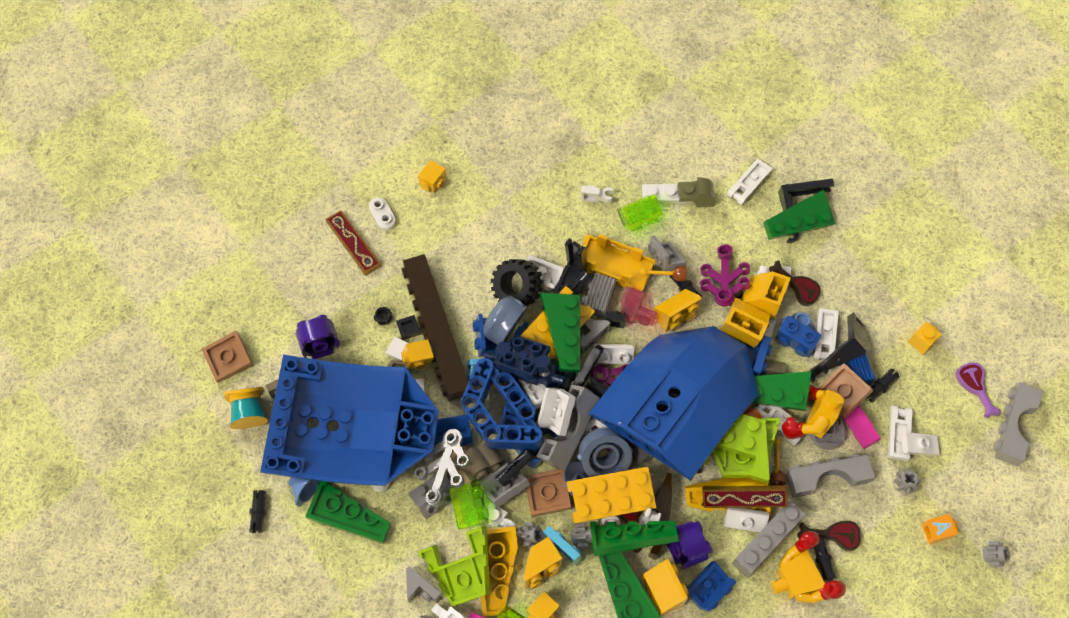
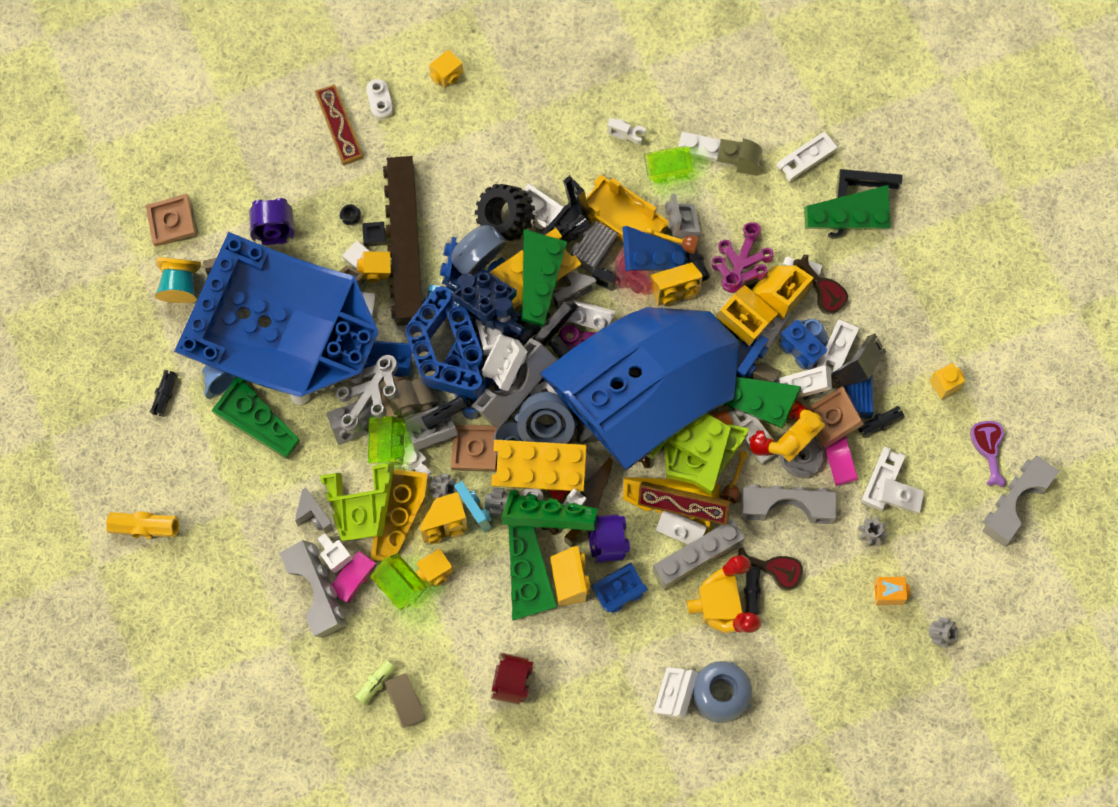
camera: 15 degrees right, 5 degrees up
none -> blue wing [622,226,687,271]
none -> white plate [775,365,832,398]

